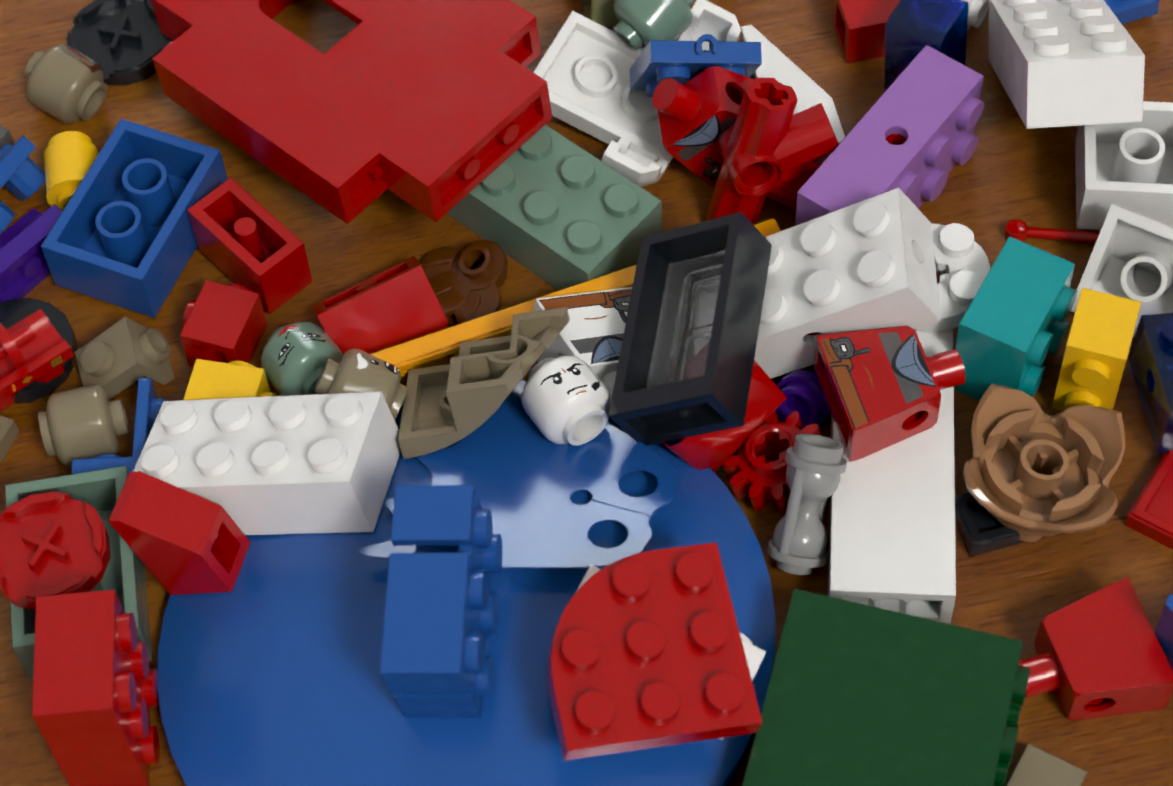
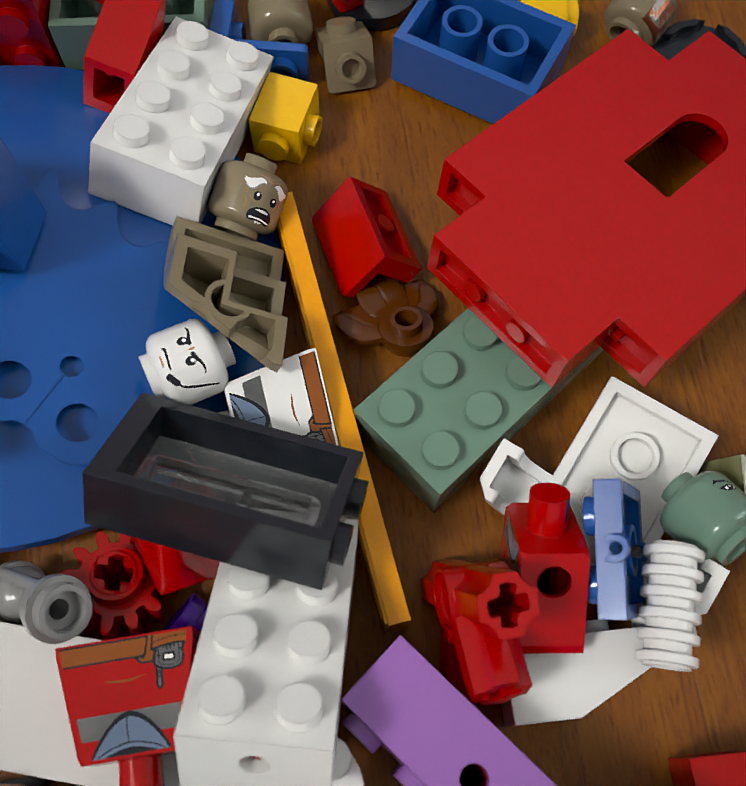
camera: 90 degrees right, 10 degrees up
red brick [180,280,267,368] -> none
red brick [187,178,313,315] -> none
sand green head [261,322,343,396] -> none
none -> white piece [635,540,705,672]

